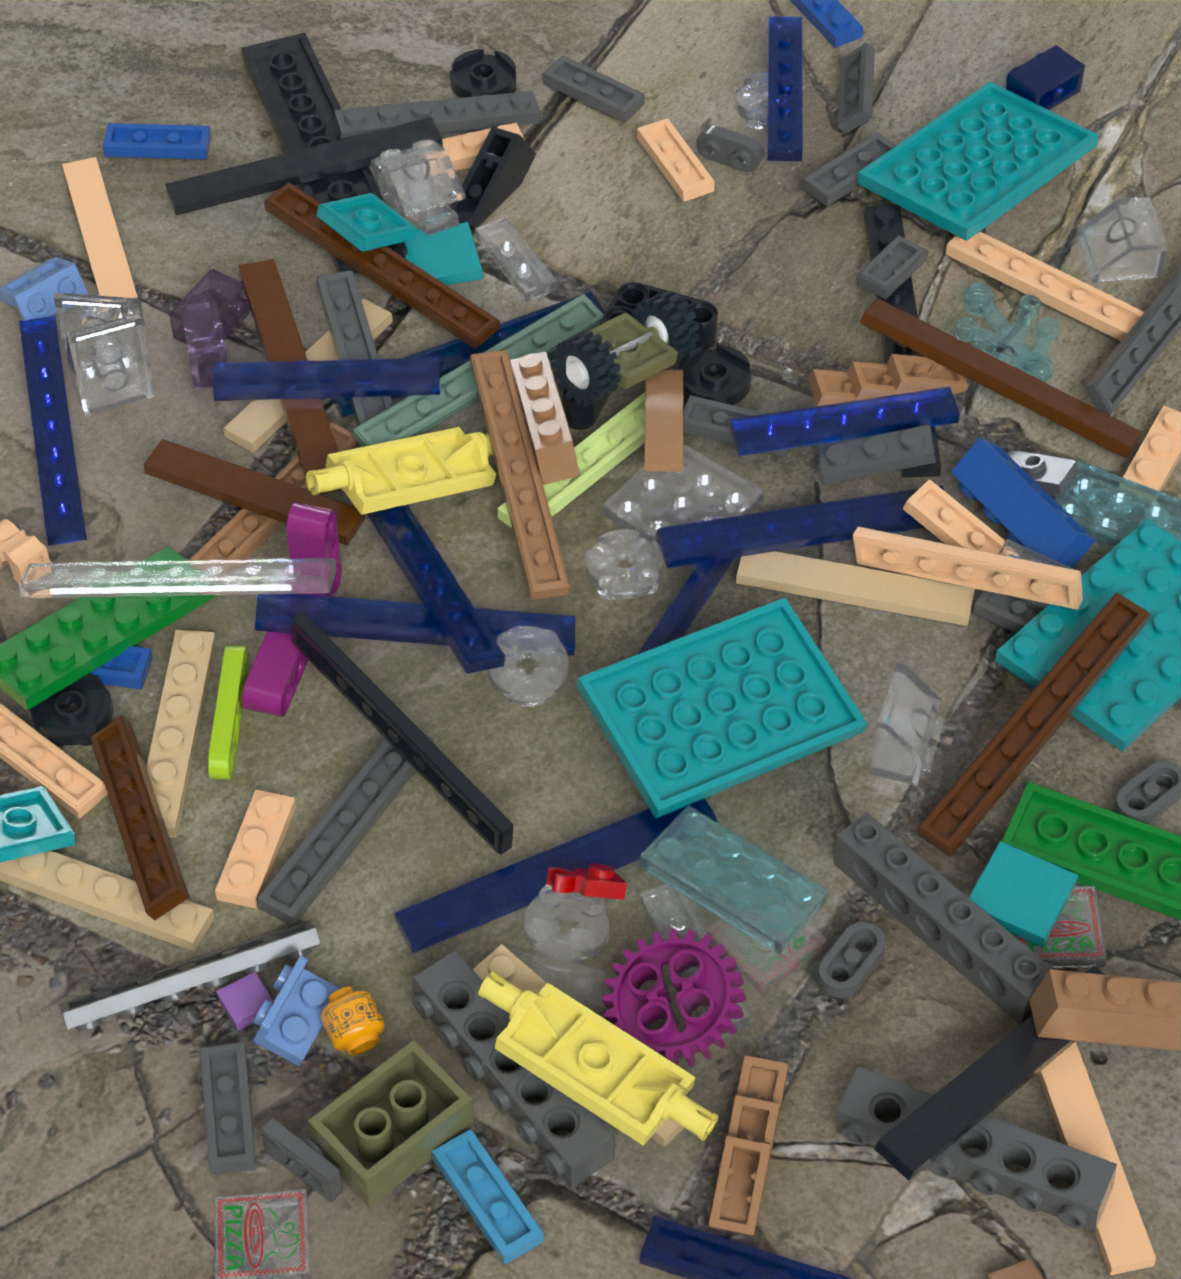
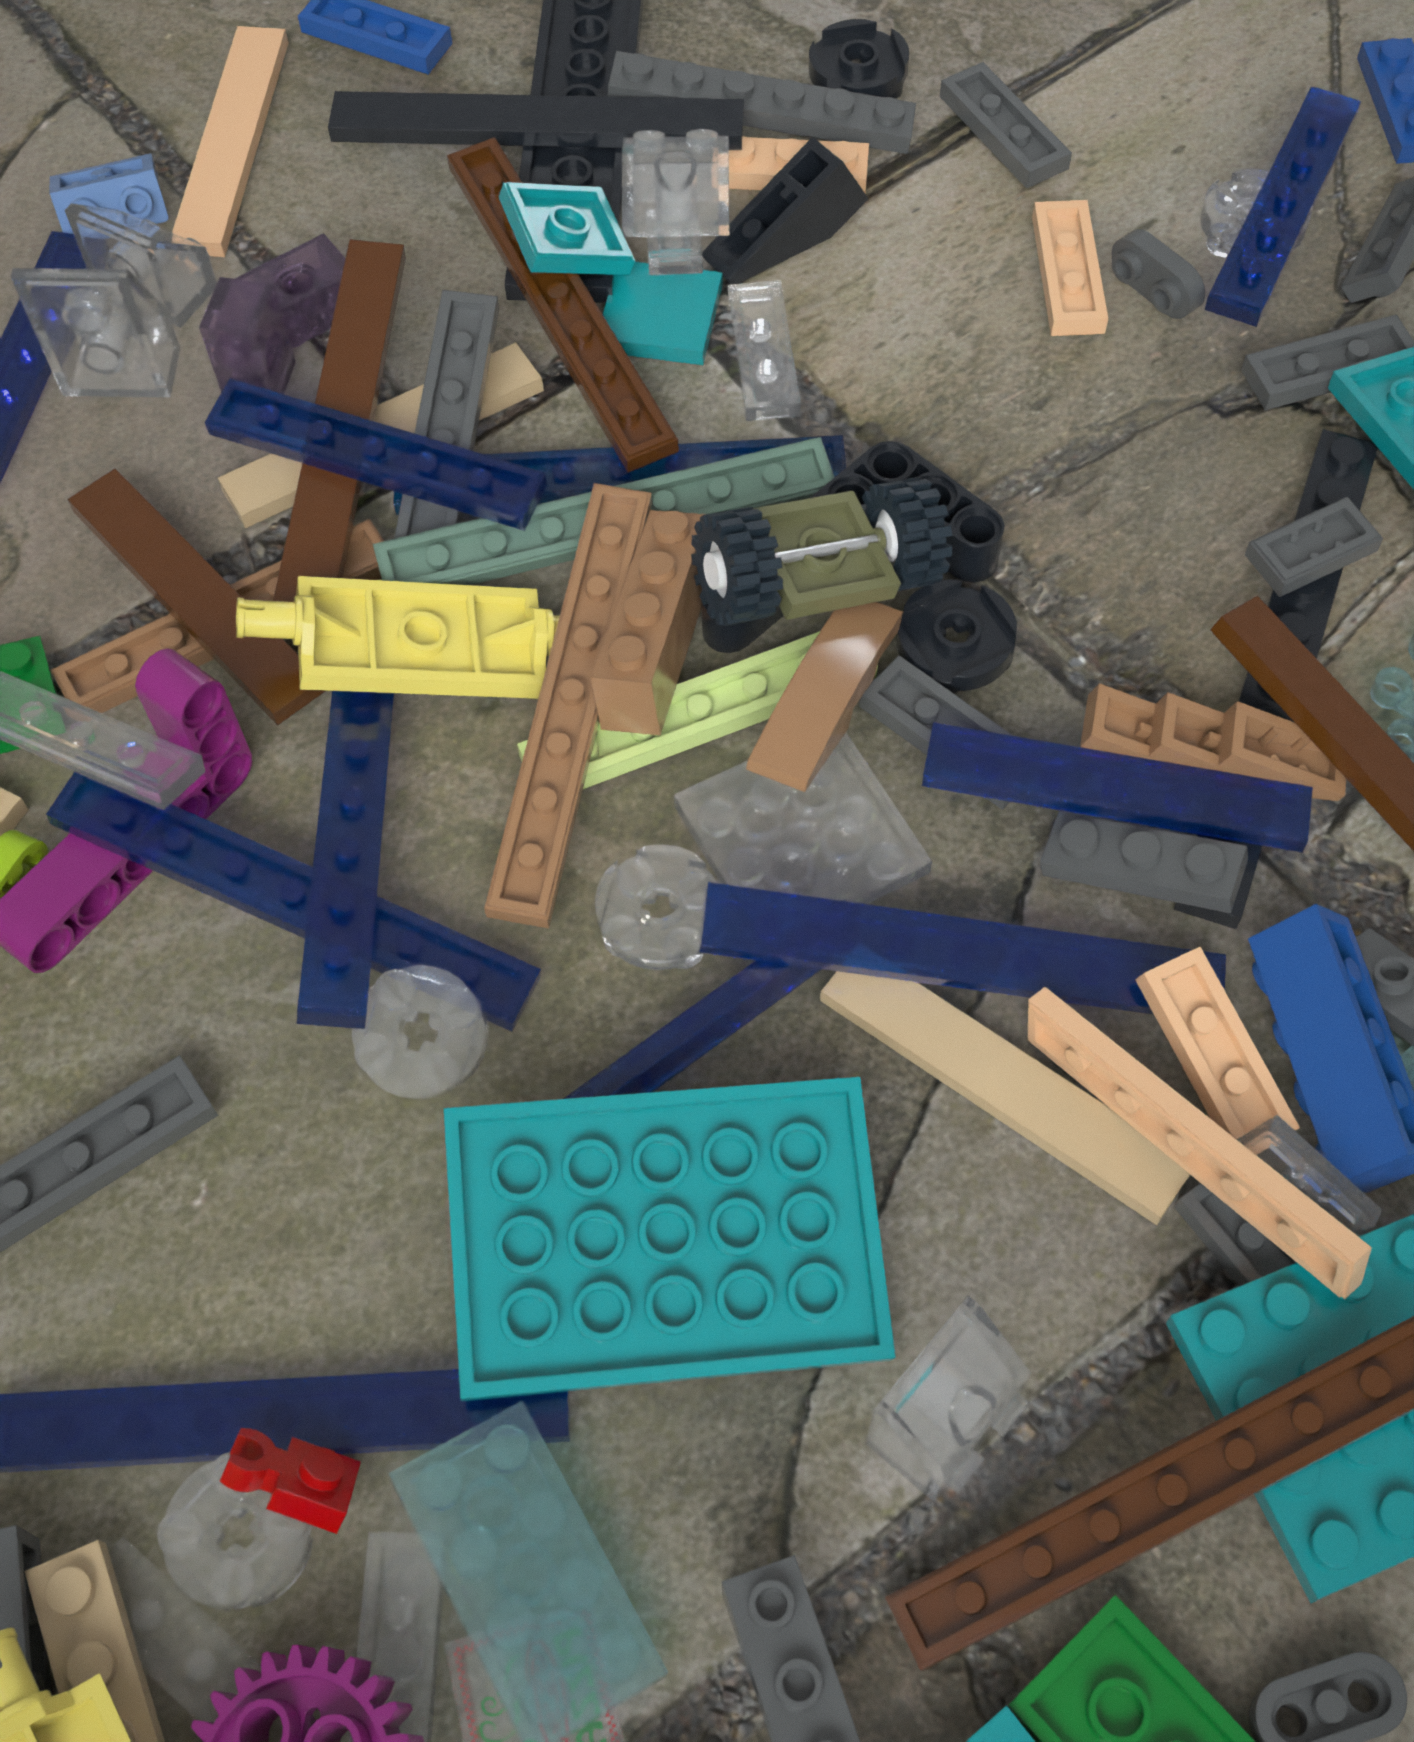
camera: 25 degrees right, 10 degrees up
black tile [292,612,514,855] -> none

